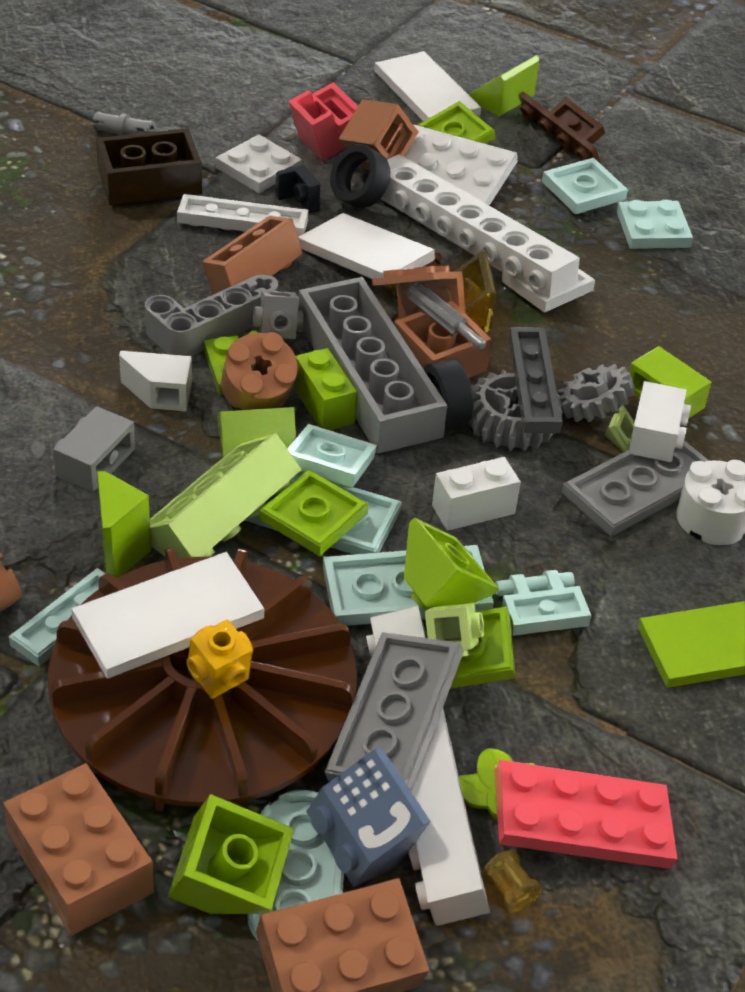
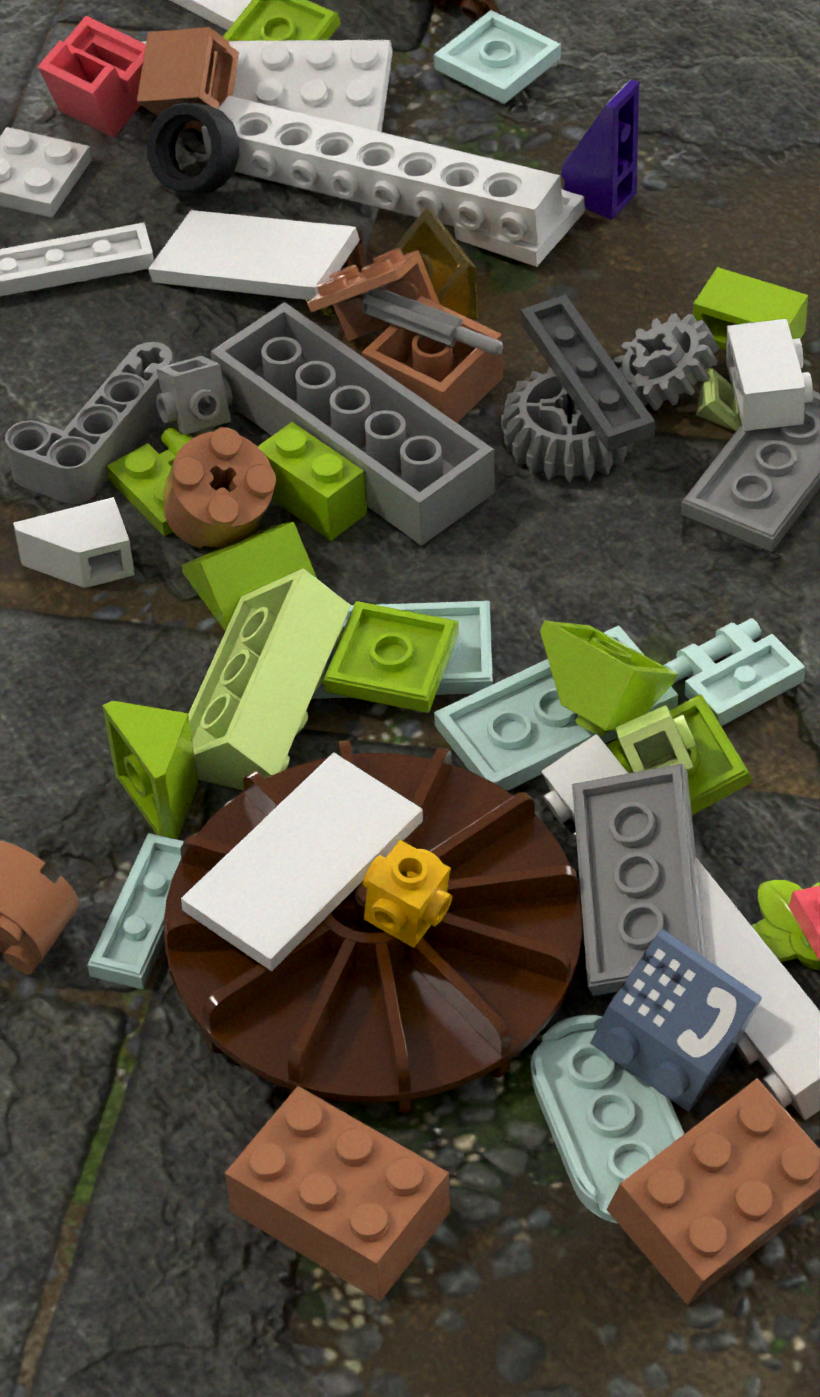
camera: 15 degrees left, 5 degrees up
light grey brick [53,406,135,493] -> none
lime slope [167,794,294,914] -> none
nougat brick [202,215,303,295] -> none
black bracket [276,164,320,213] -> none
light aqua plate [287,424,377,488] -> none
black tyre [423,359,473,429] -> none
white brick [432,457,521,531] -> none
light aqua plate [617,200,693,249] -> none
none -> dark purple slope [561,79,639,220]

